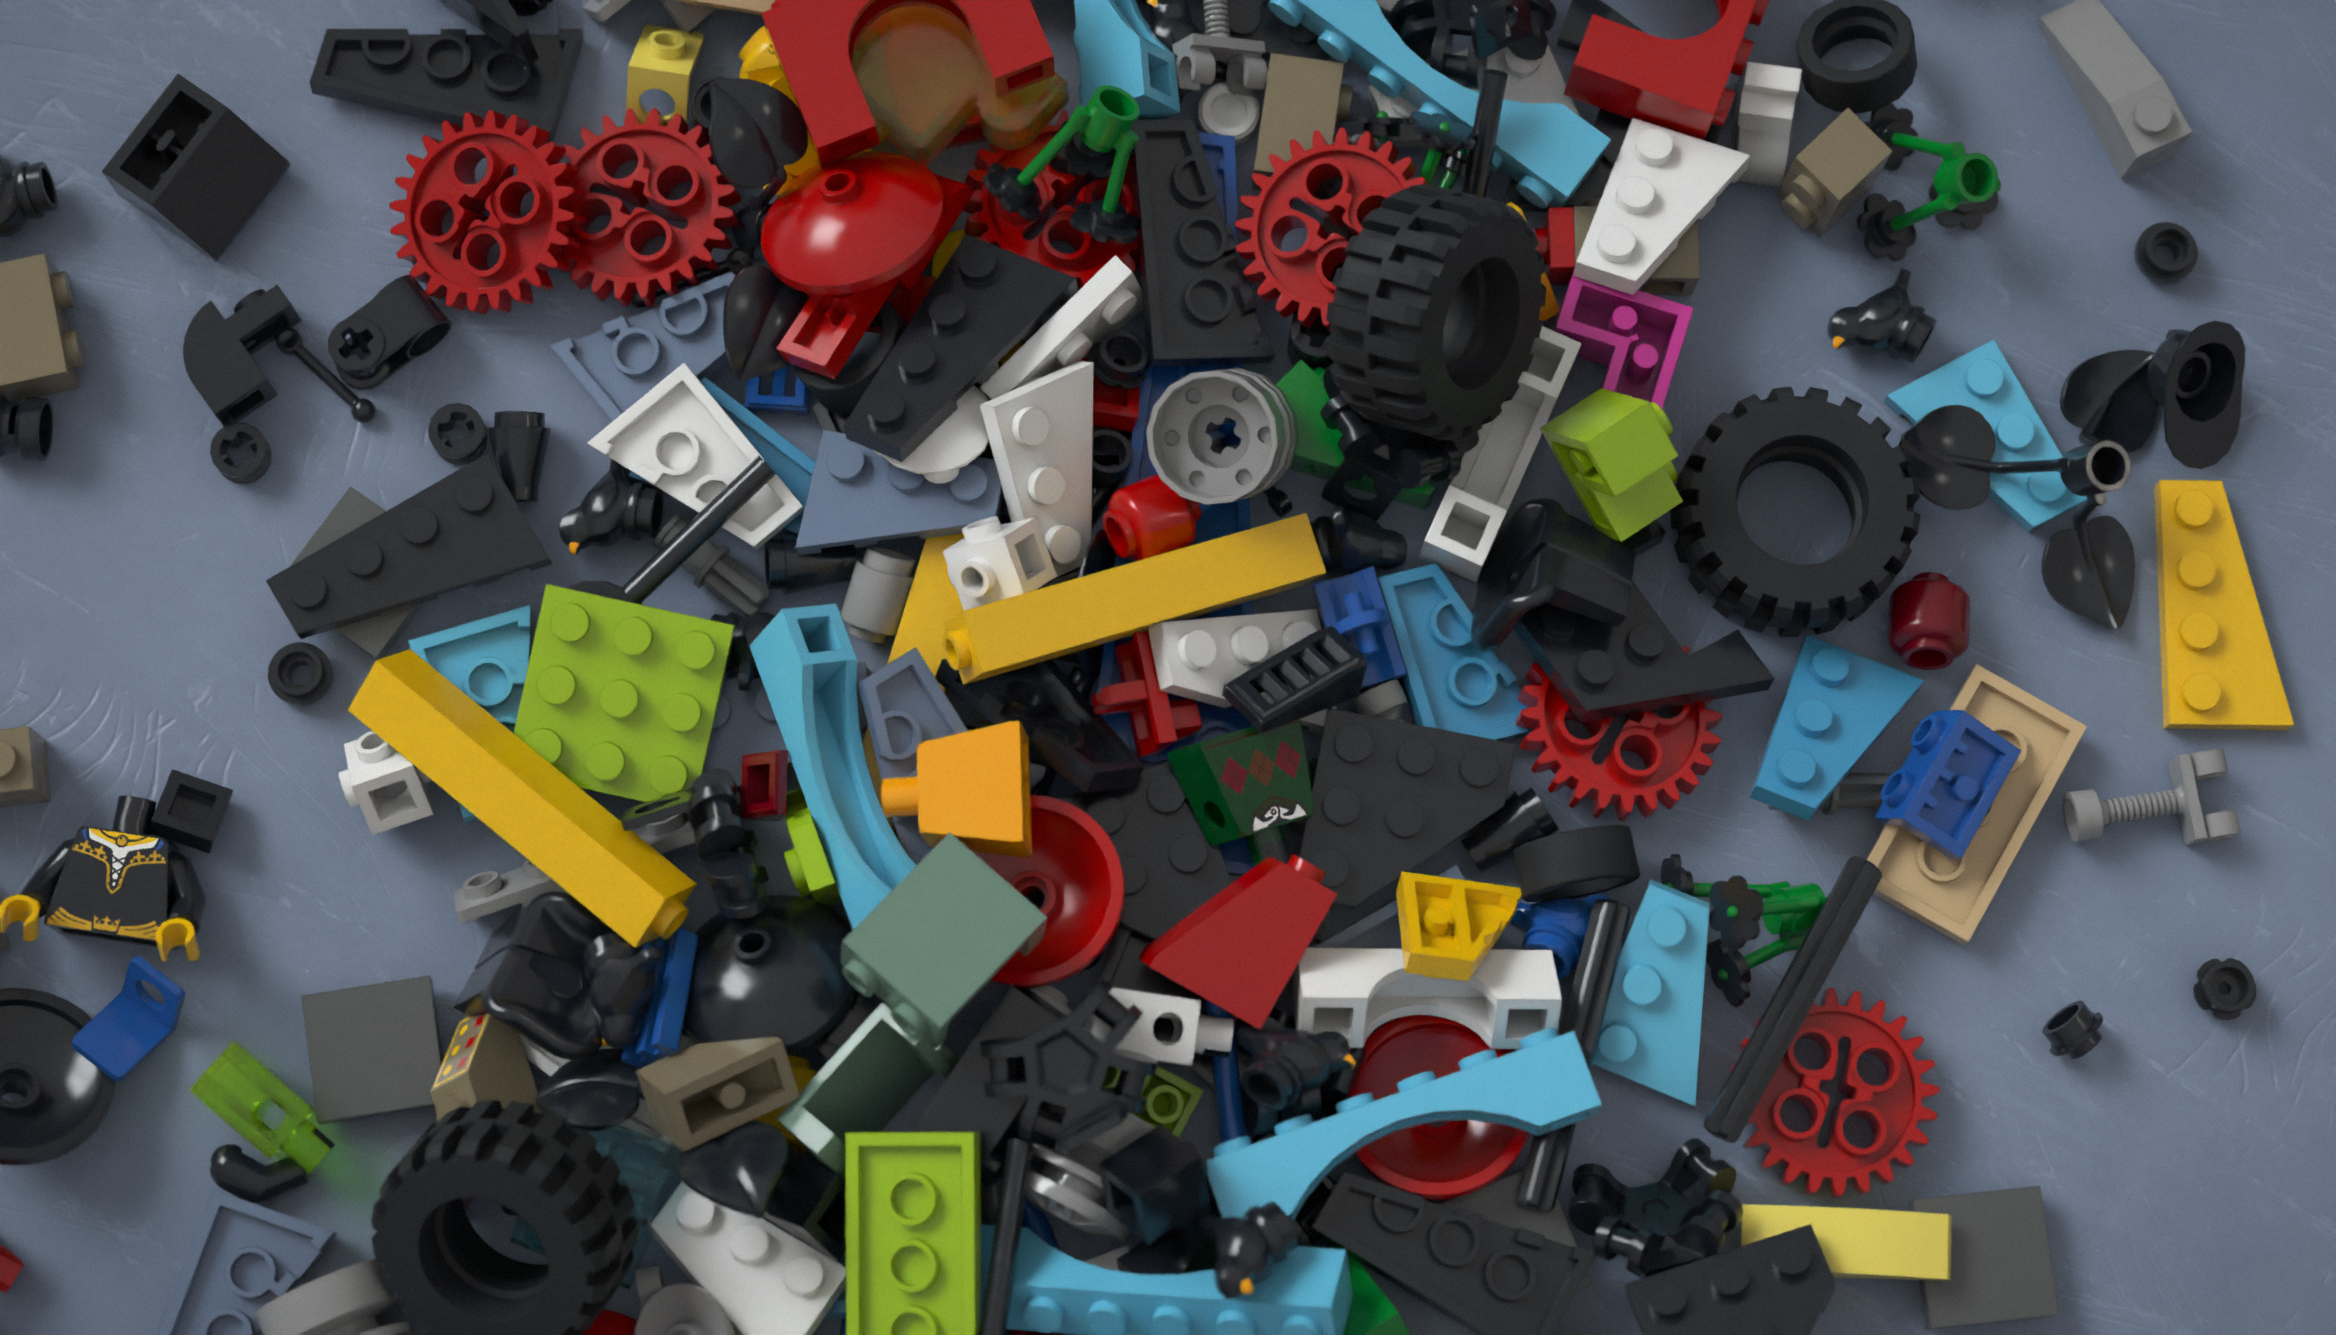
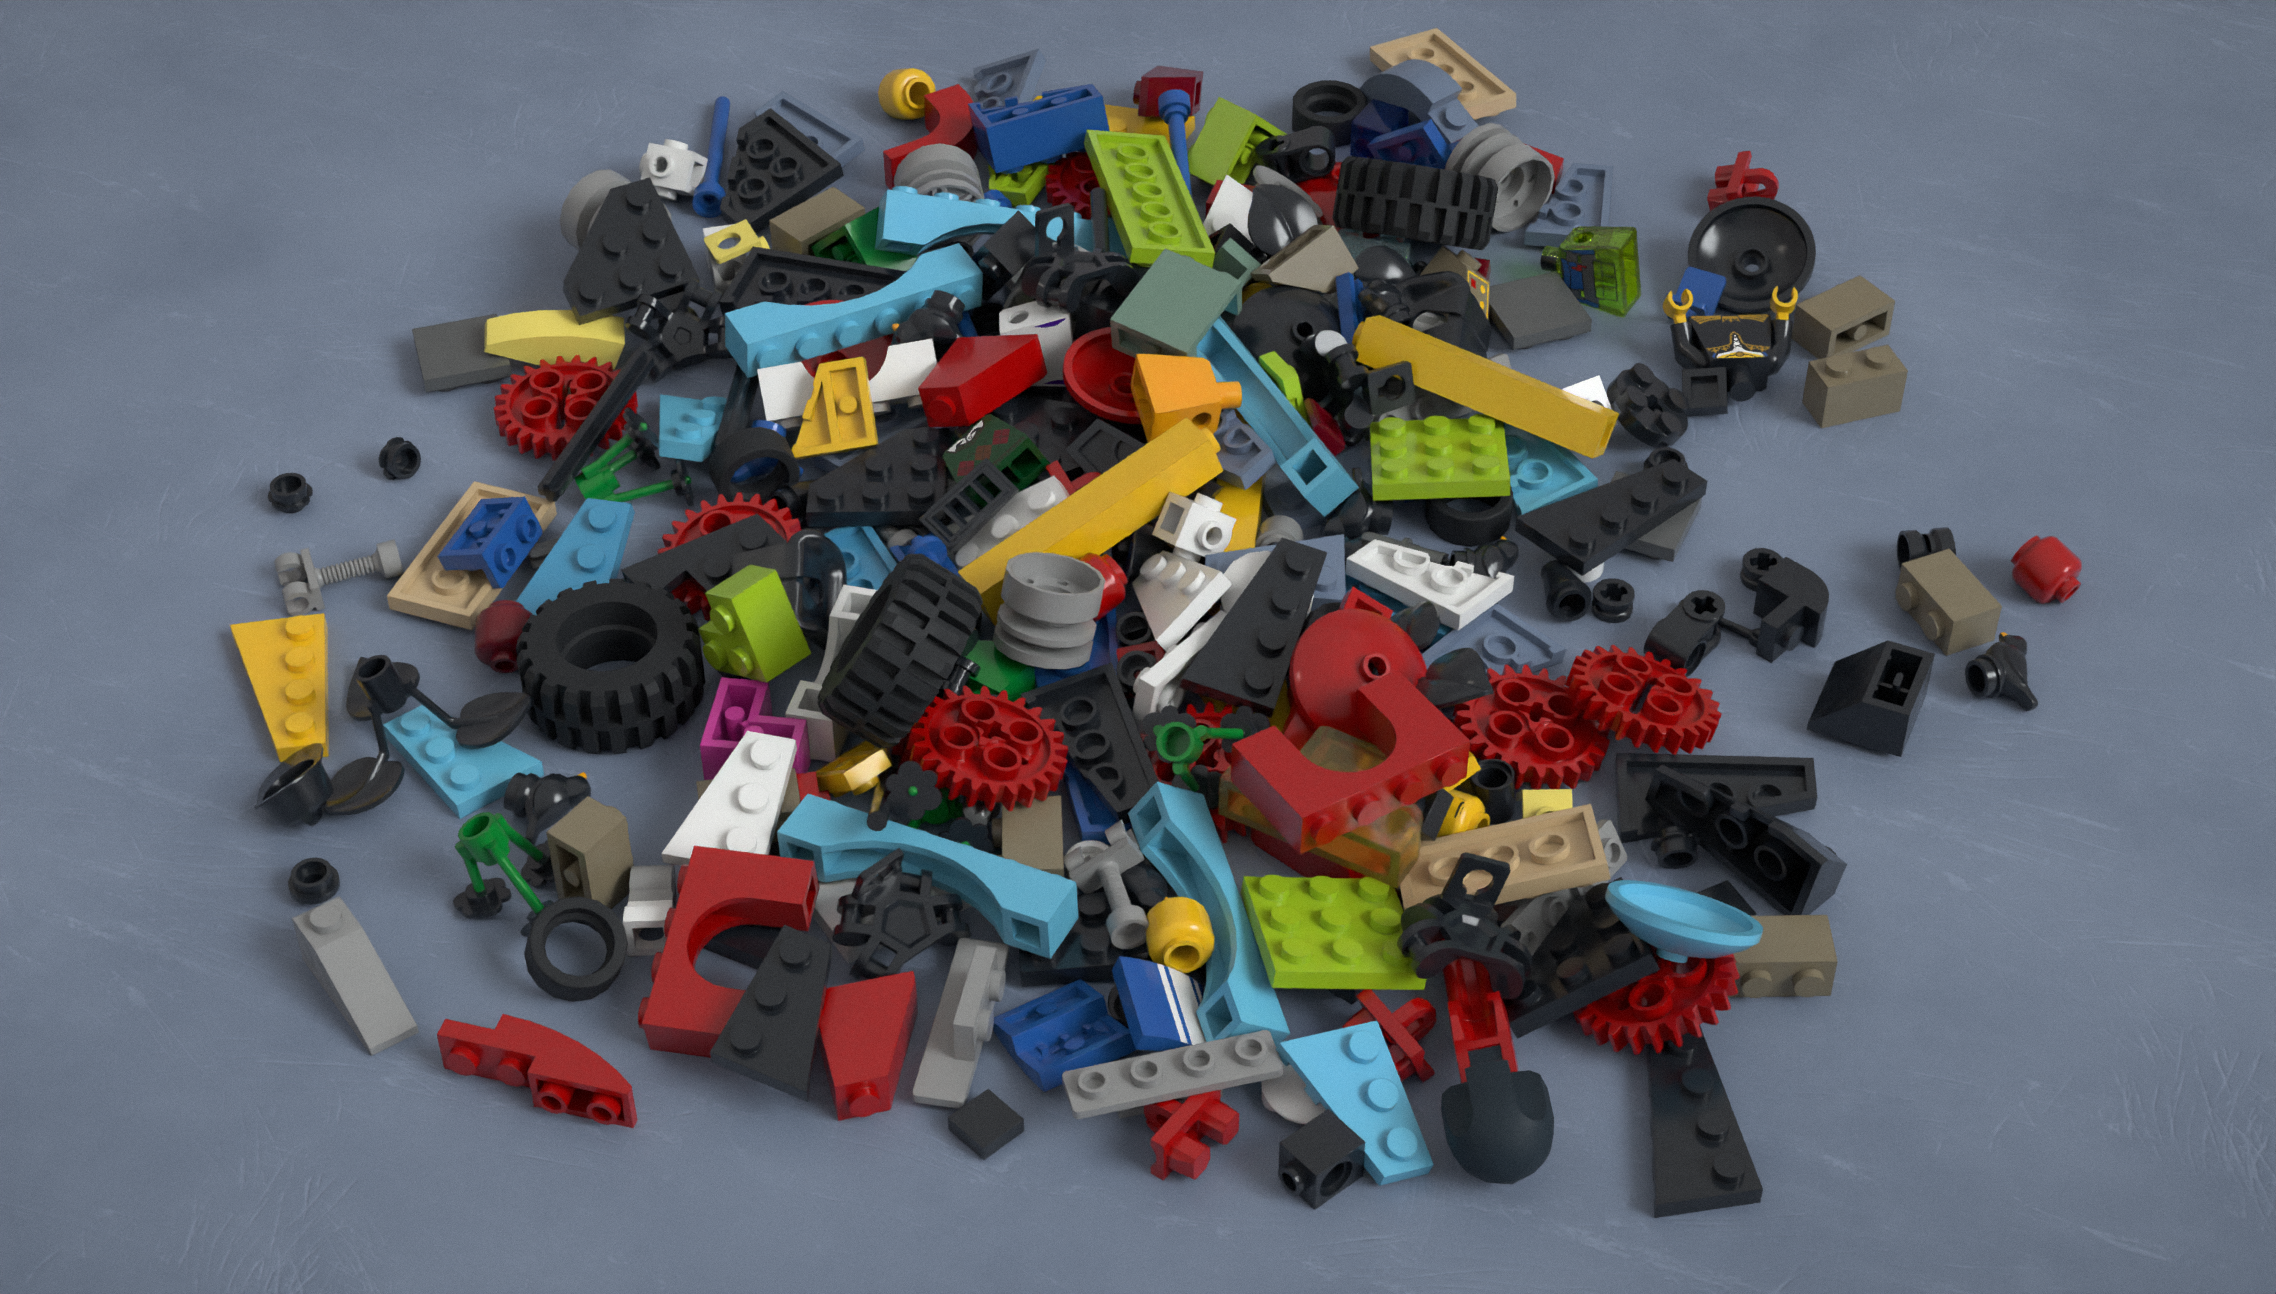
camera: 175 degrees right, 35 degrees down
black bar [622,456,777,604] -> none
black animal [1196,1201,1298,1299] -> none
none -> black plate [1607,363,1689,447]

